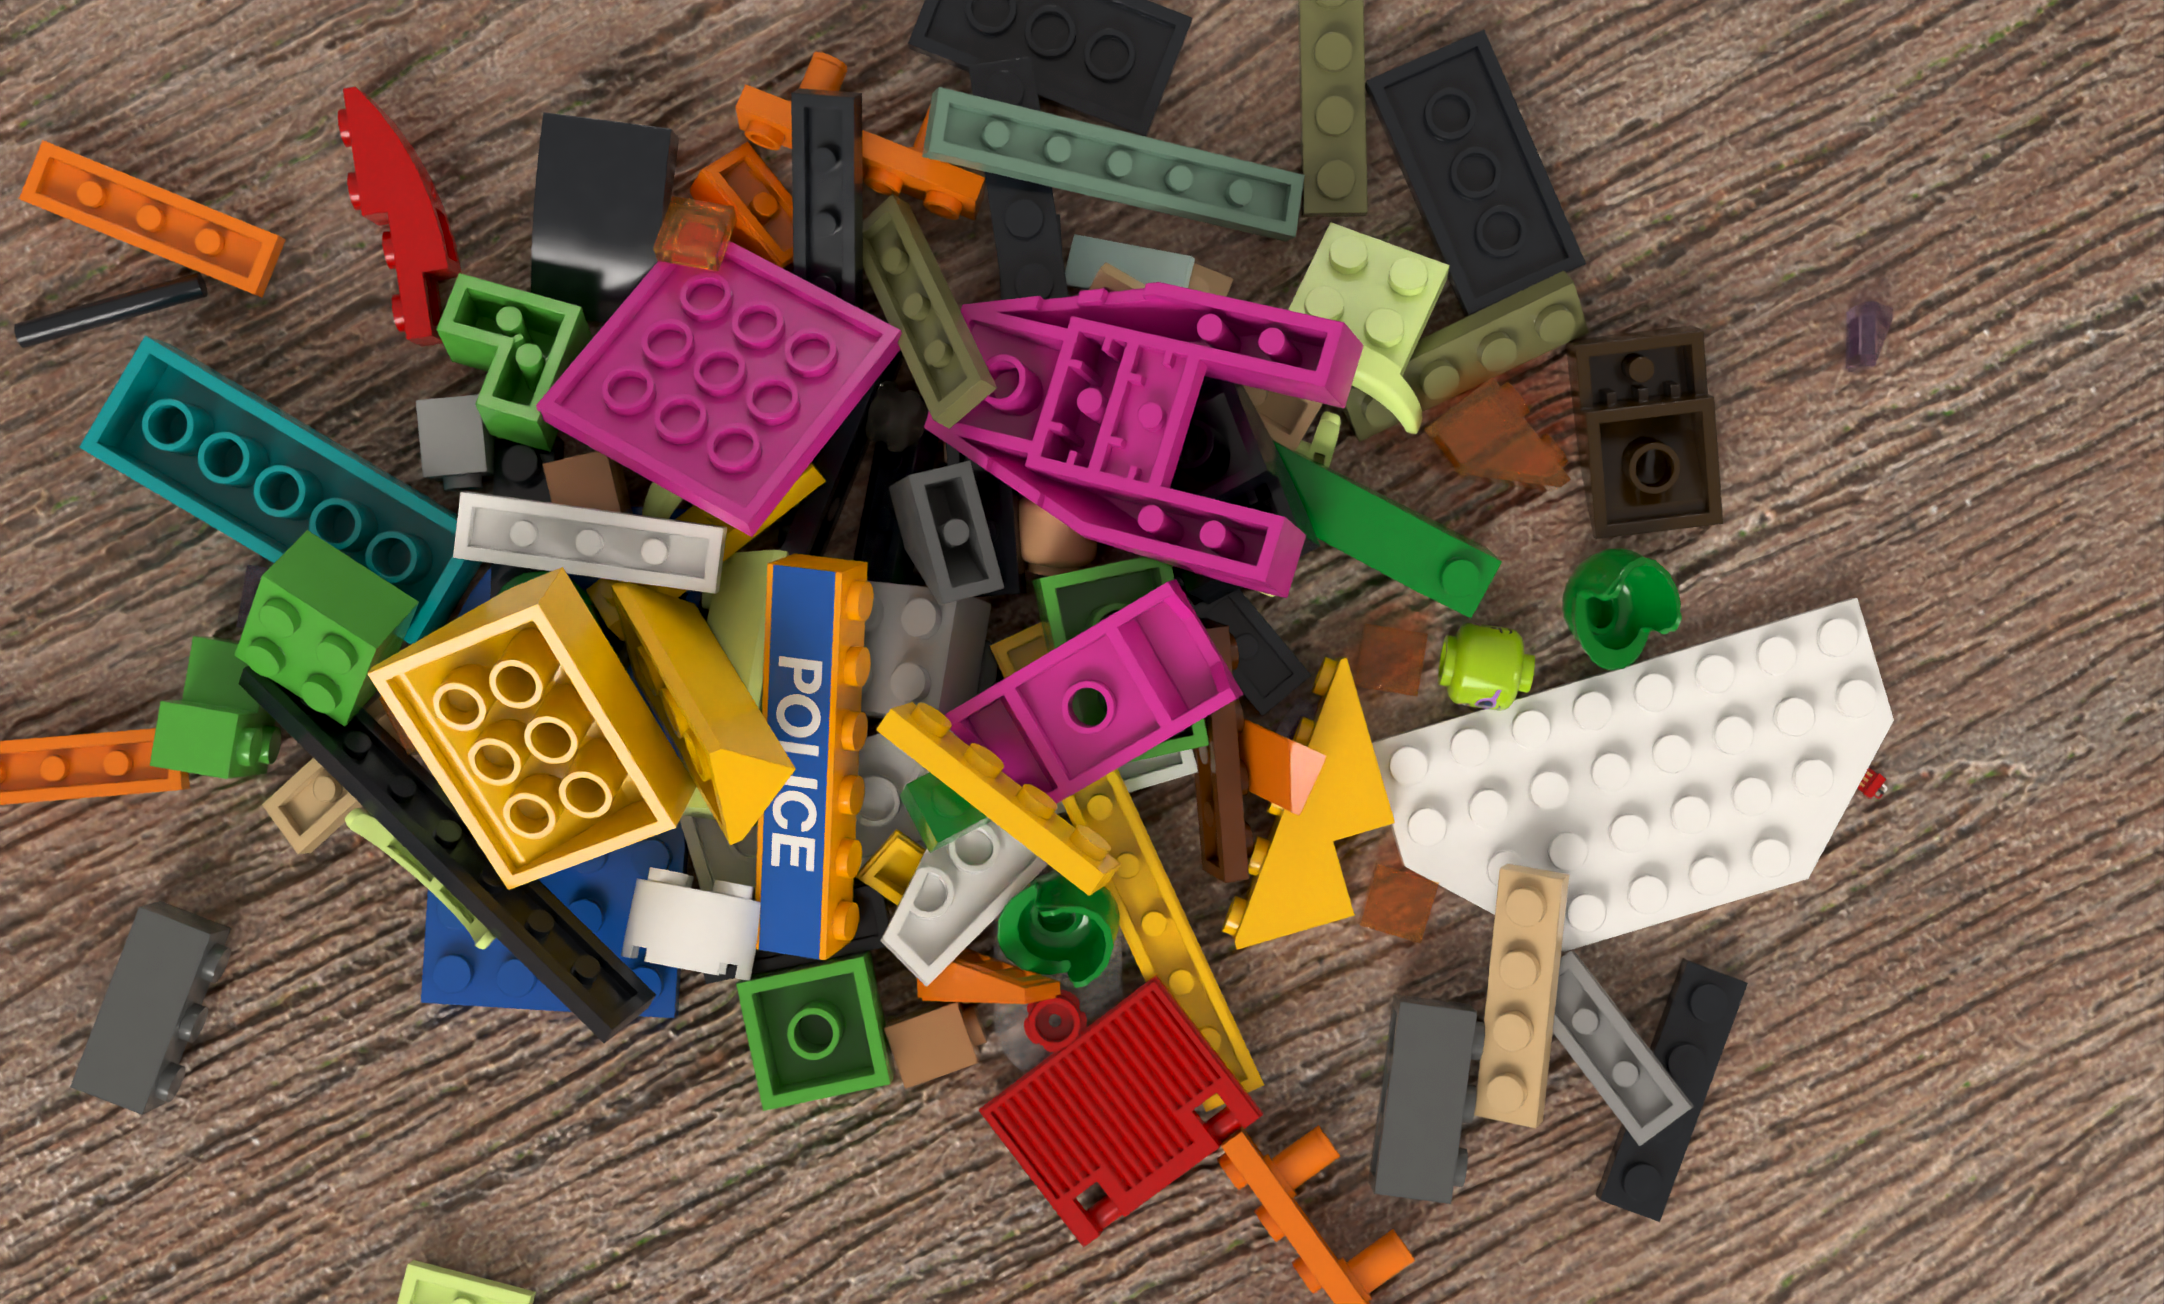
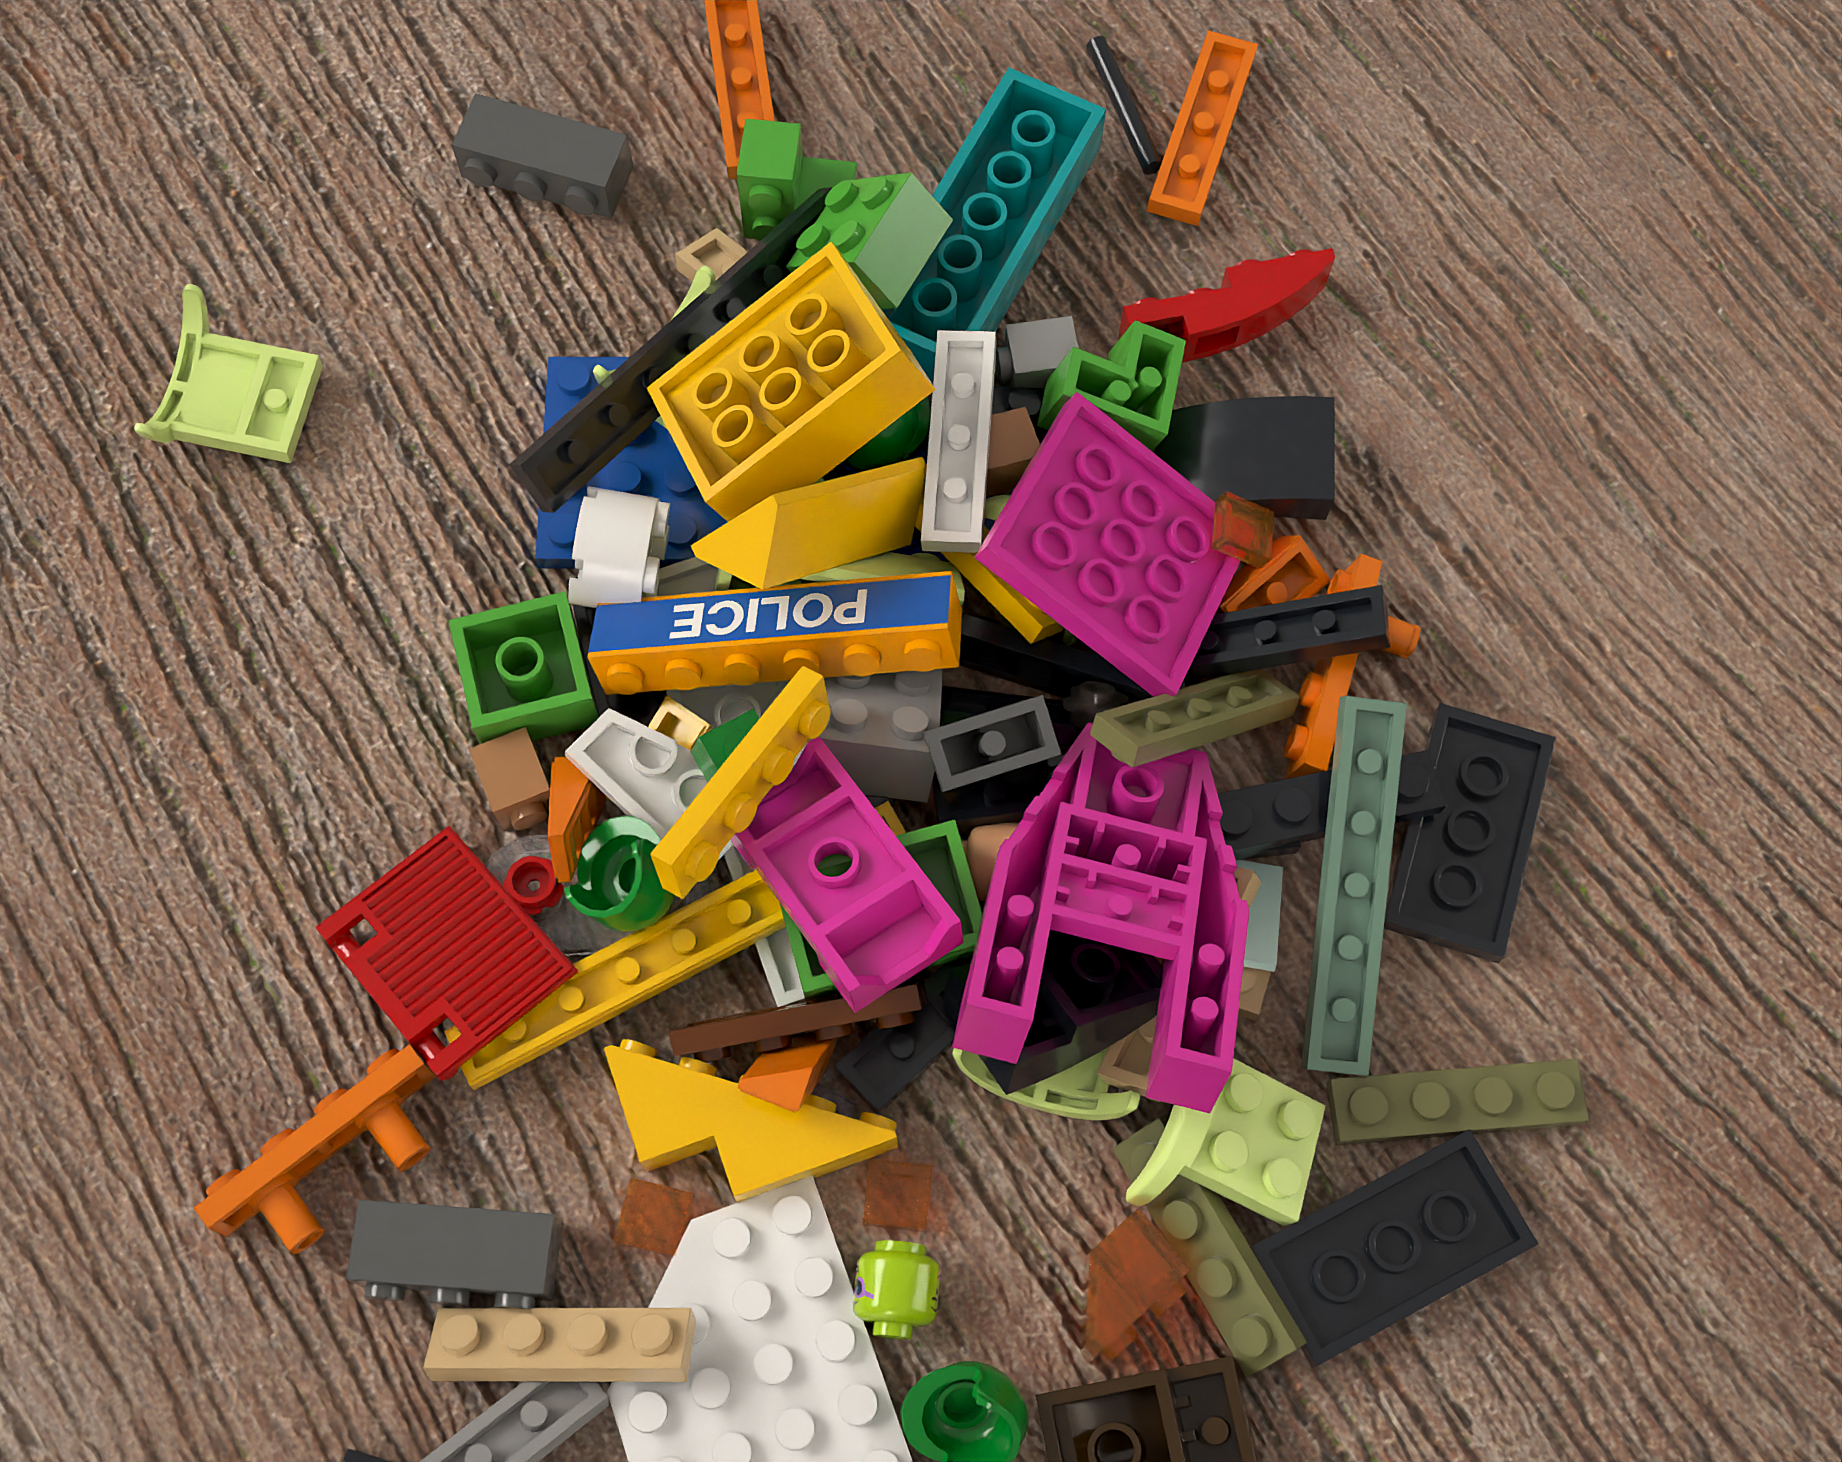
camera: 85 degrees right, 20 degrees down
green slope [1273,440,1502,618] -> none

